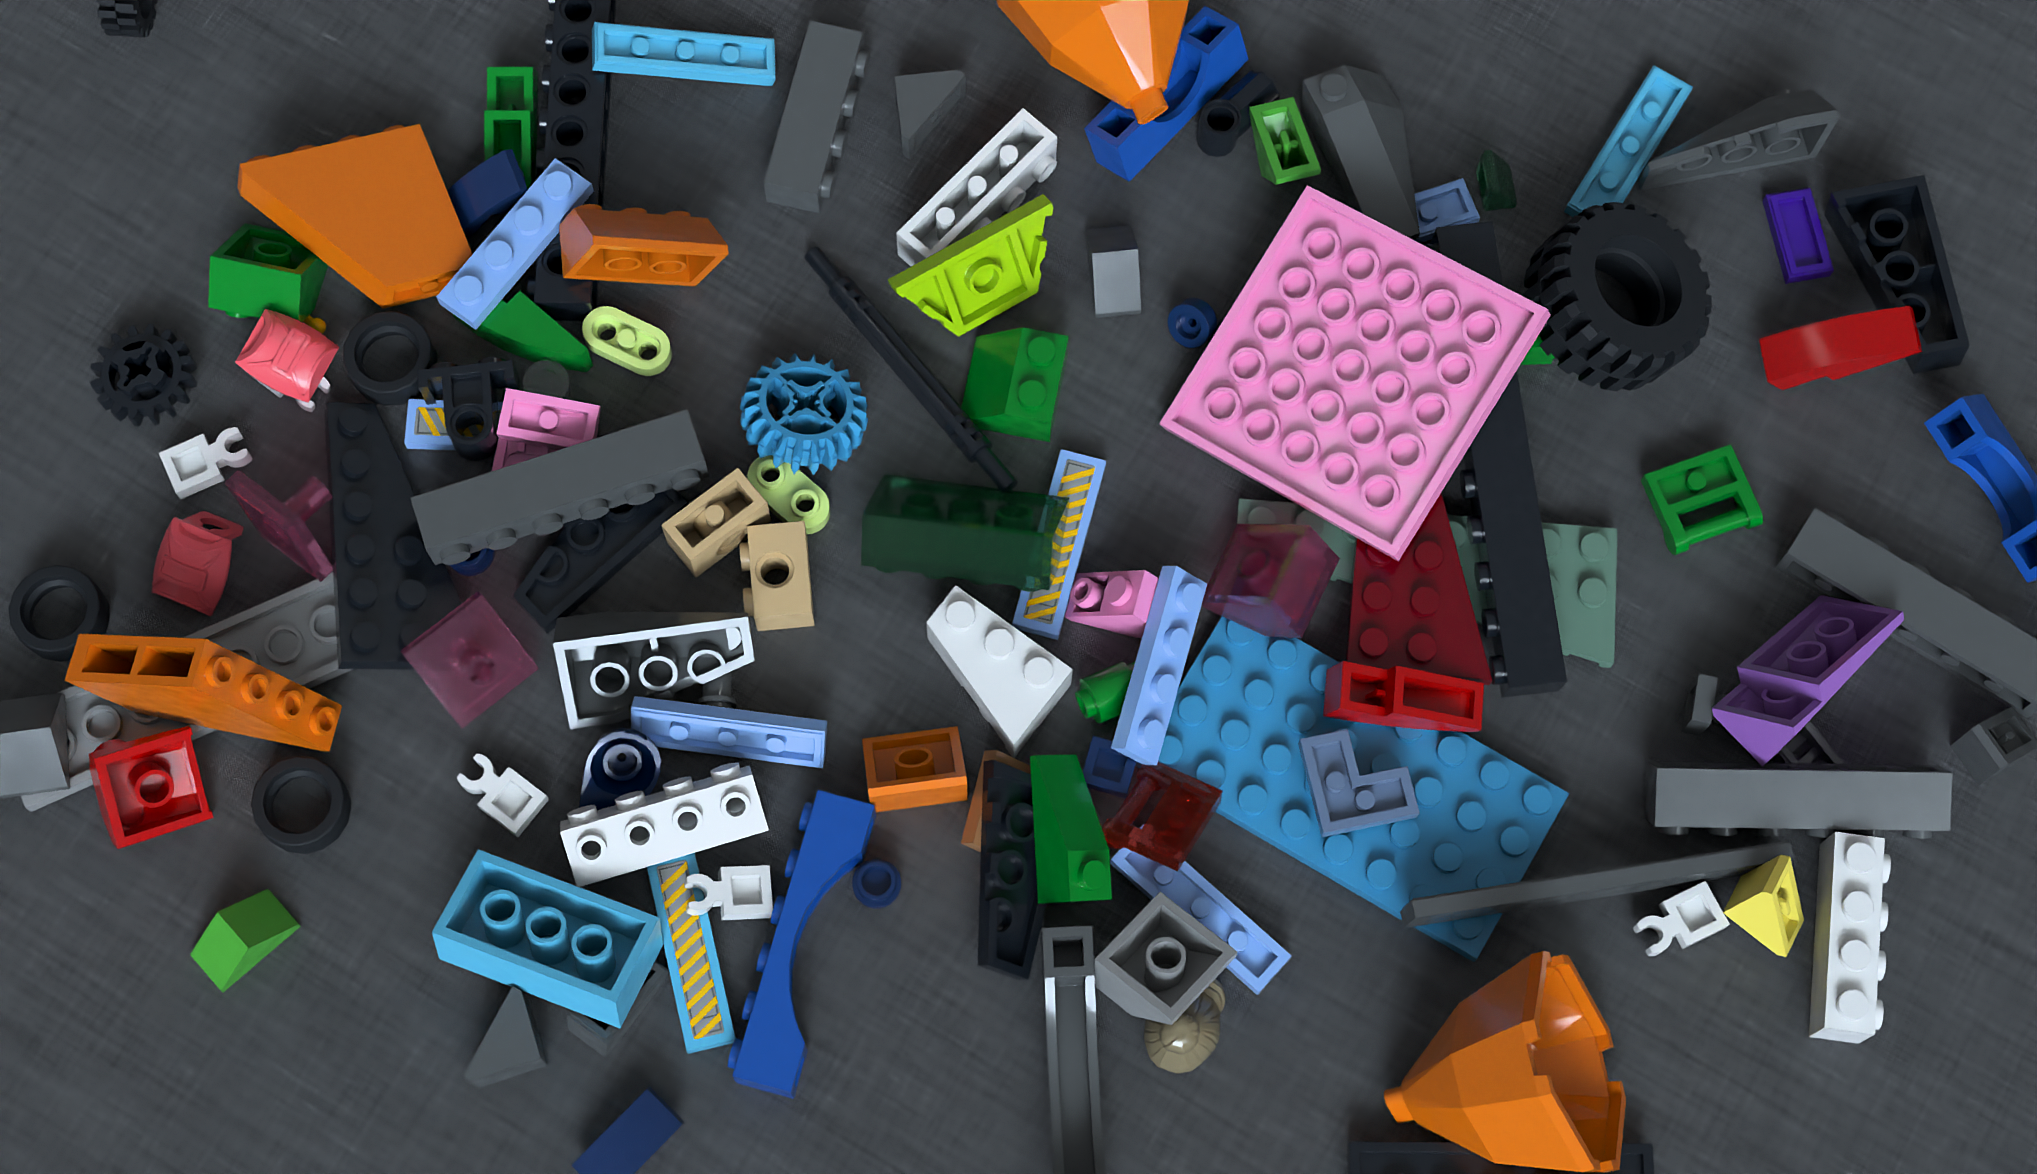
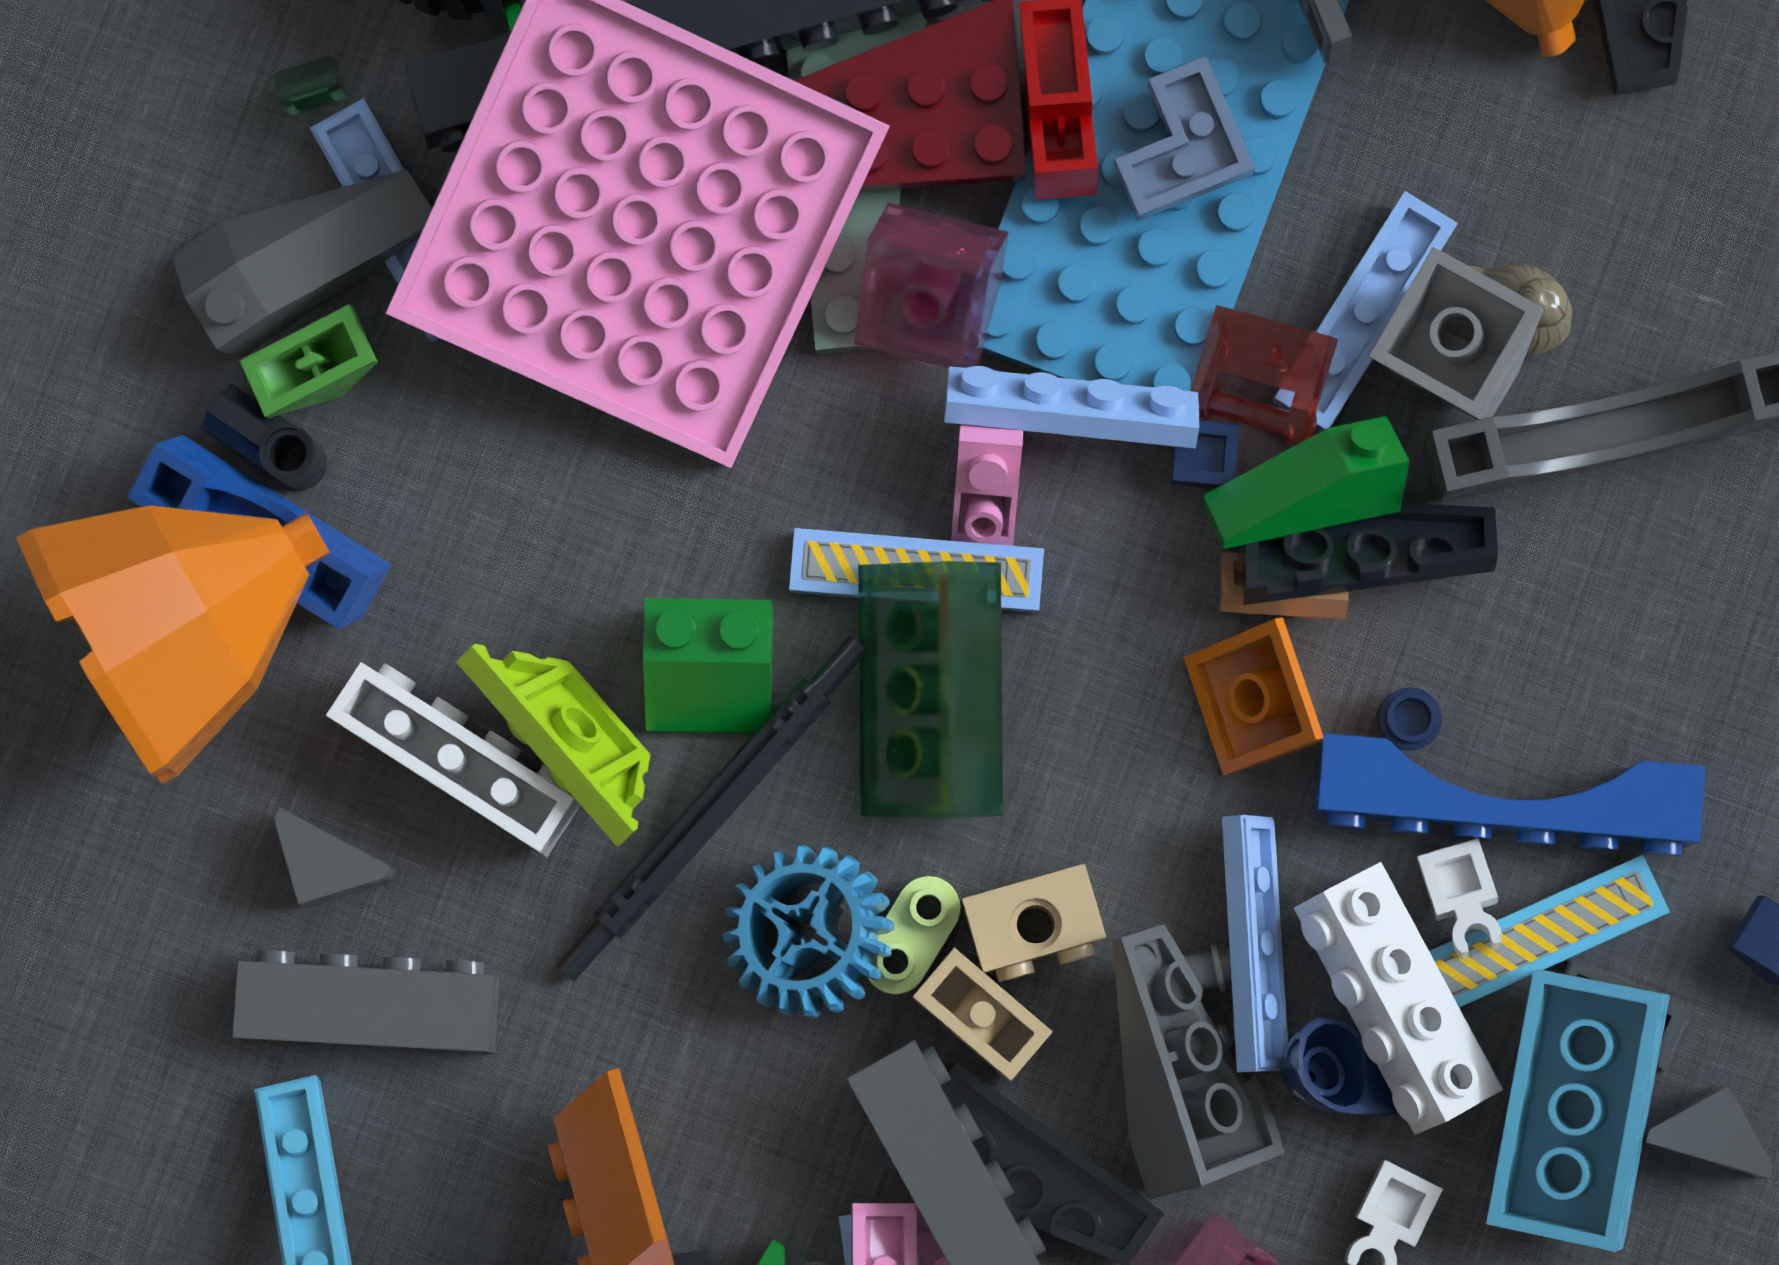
camera: 95 degrees left, 10 degrees up
yellowish green plate [582,306,672,376] -> none
white wedge [926,585,1073,758] -> none
green brick [1075,661,1135,724] -> none
slope [1085,225,1141,318] -> none
dark blue tile [1167,298,1217,348] -> none

